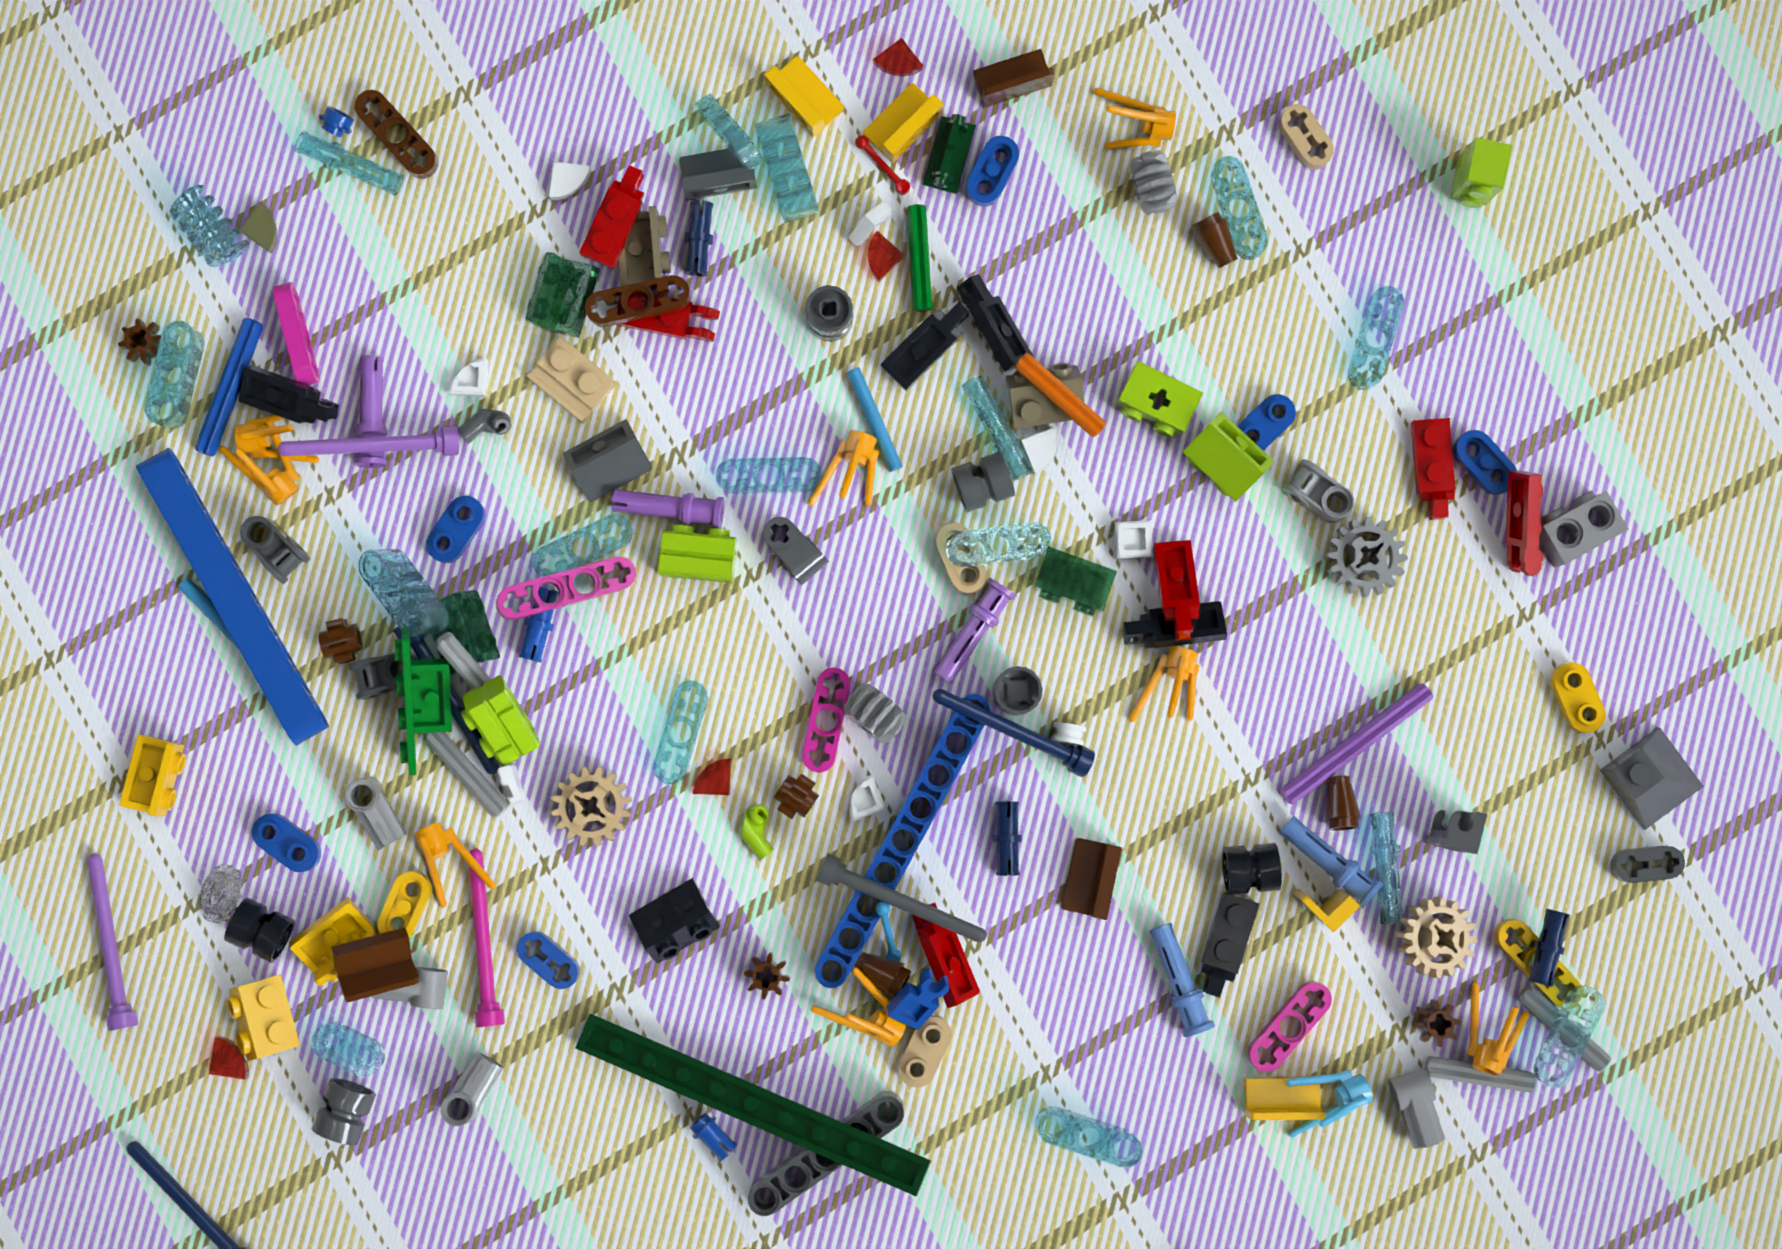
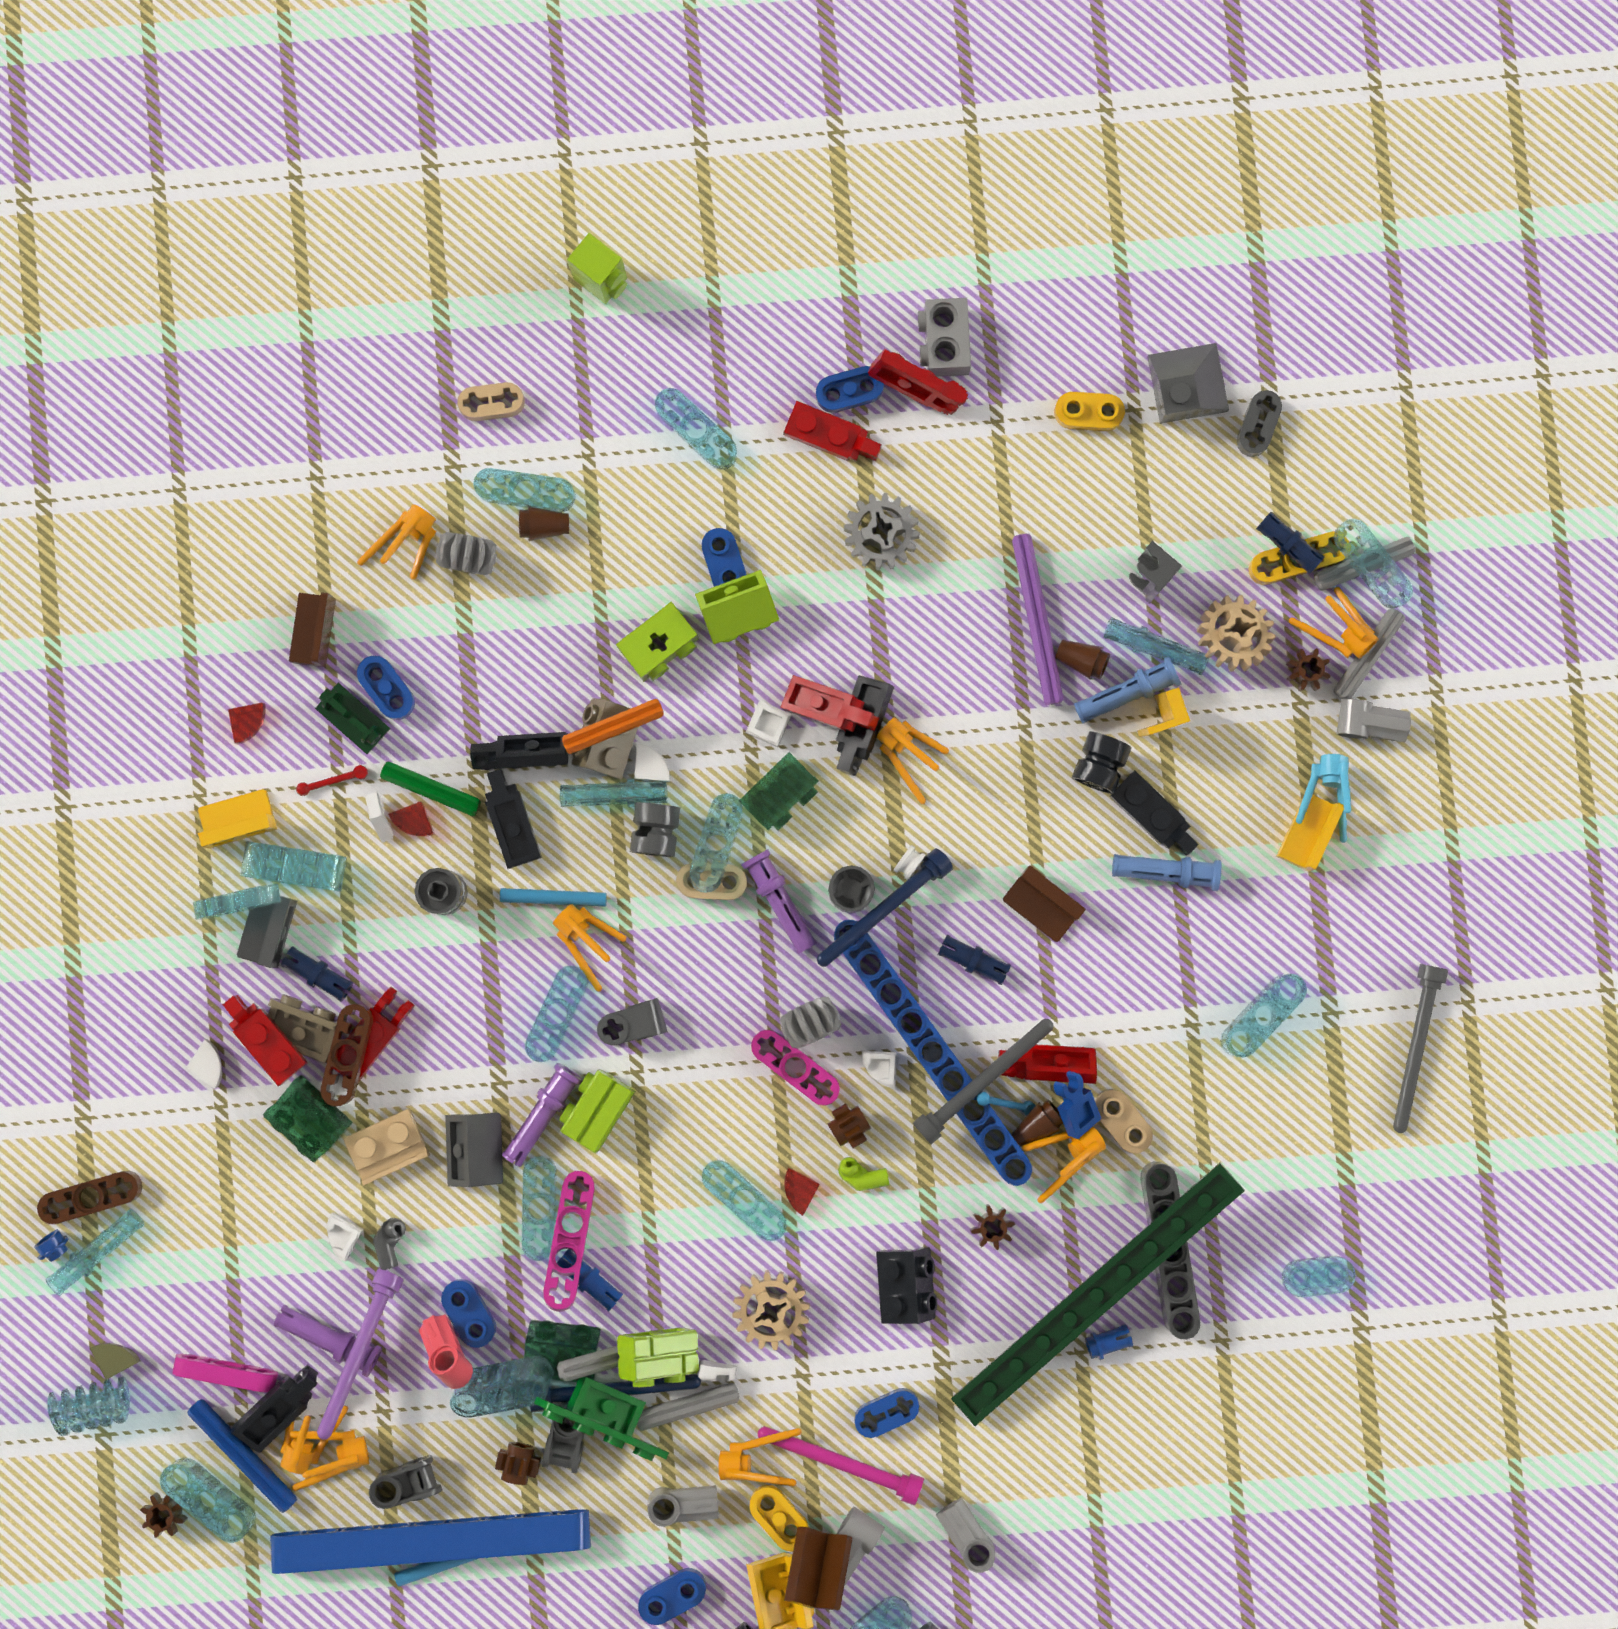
camera: 60 degrees left, 0 degrees up
yellow panel [864,83,944,163] -> none
dark pink beam [1248,981,1332,1072] -> none
light grey piece [1281,459,1354,523] -> none
none -> coral piece [419,1314,473,1389]

